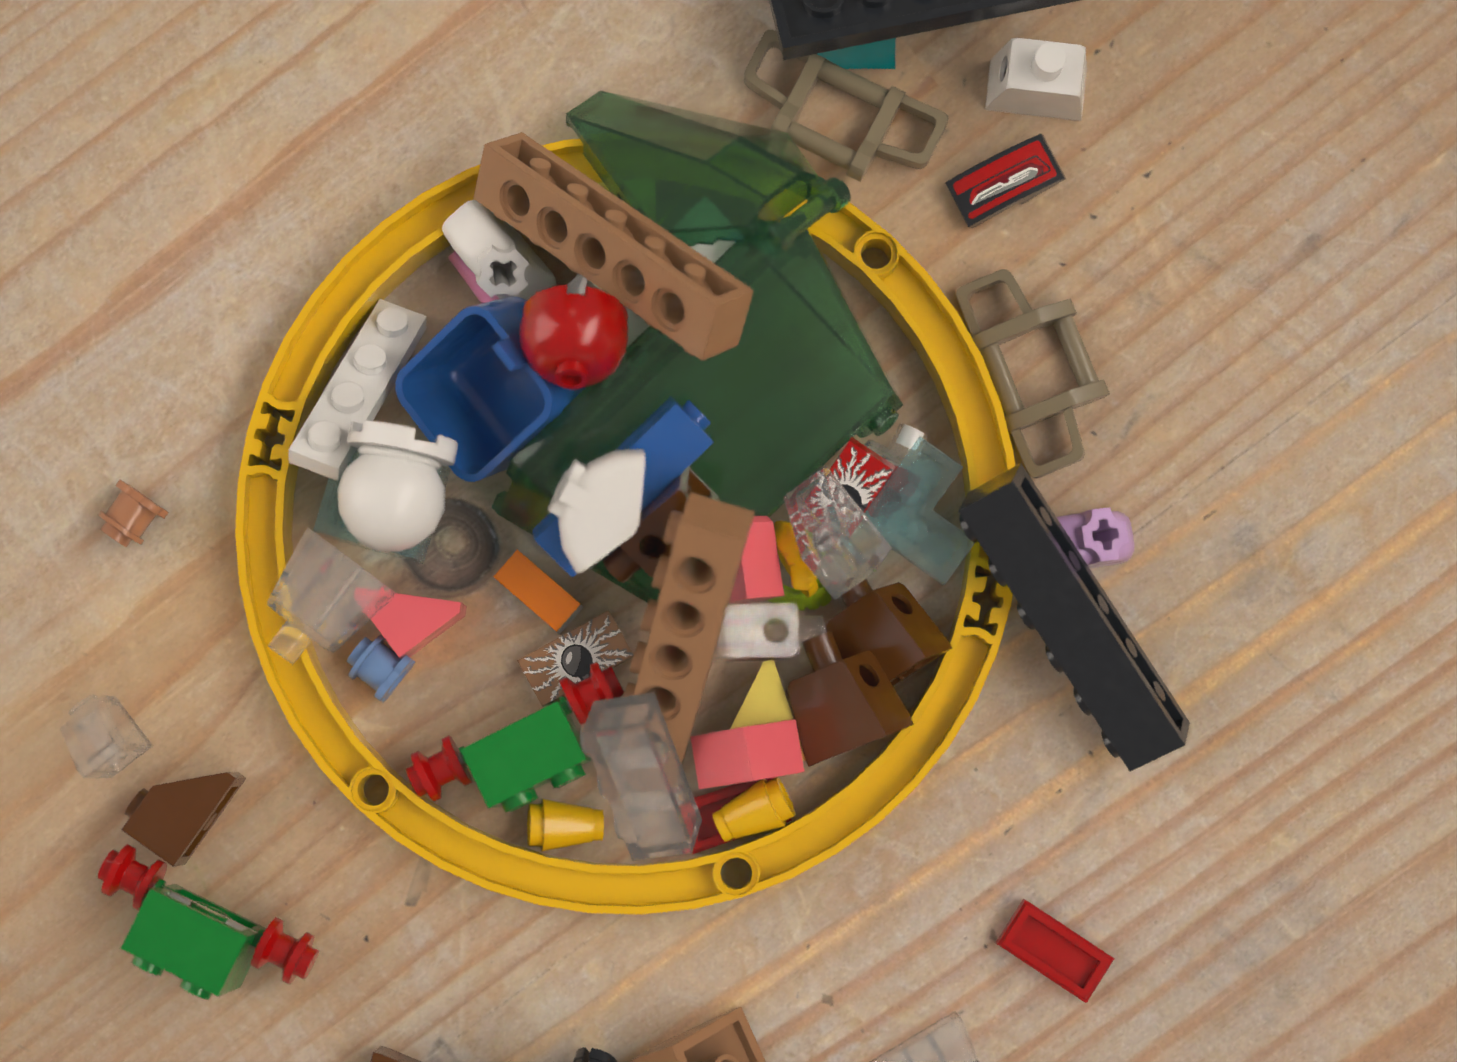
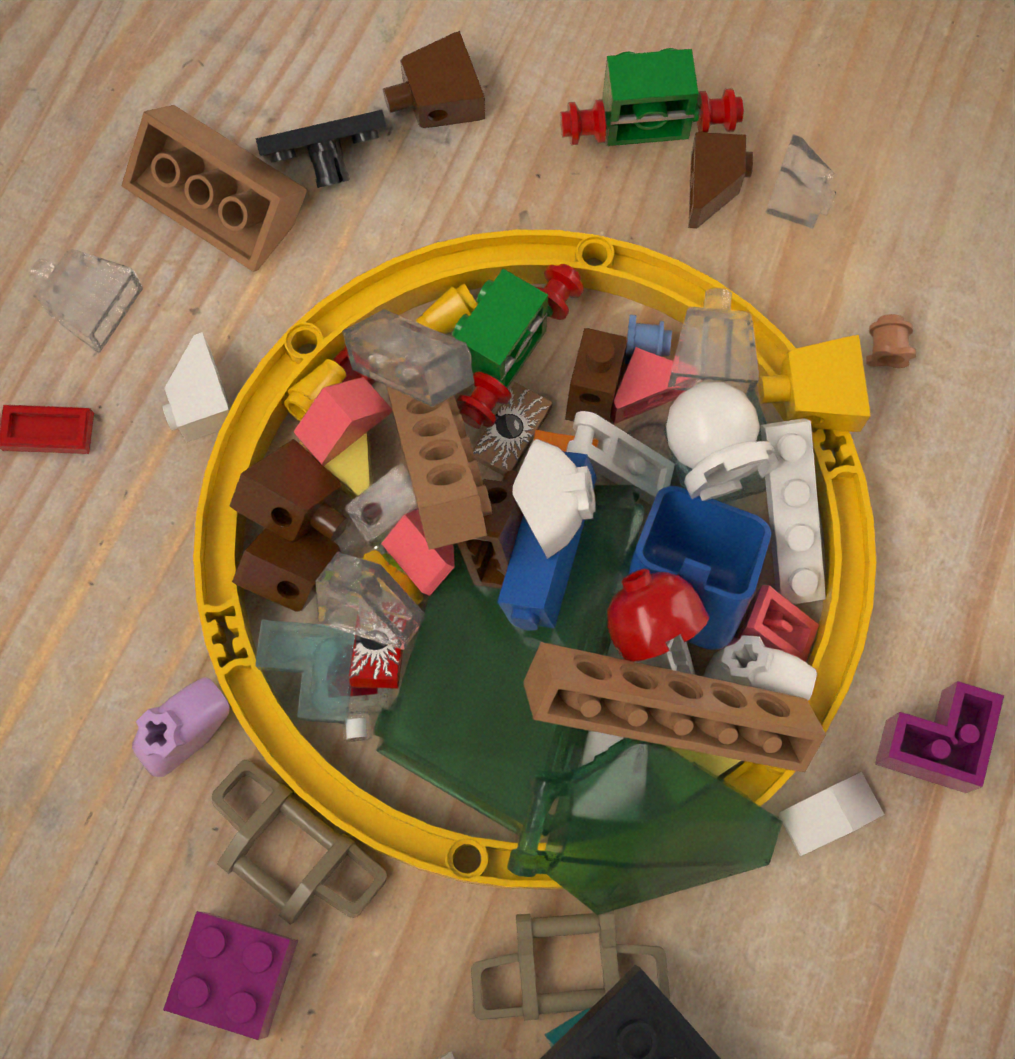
camera: 150 degrees right, 10 degrees down
slope [945,133,1066,228] -> none
black brick [958,463,1190,772] -> none
none -> white slope [162,333,231,442]
none -> magenta brick [163,911,298,1040]
none -> reddish brown torso [565,328,628,422]
none -> white plate [566,411,675,505]
none -> coral slope [738,585,819,662]
none -> yellow torso [758,335,871,432]
none -> white slope [778,772,884,856]
none -> magenta brick [875,681,1004,793]

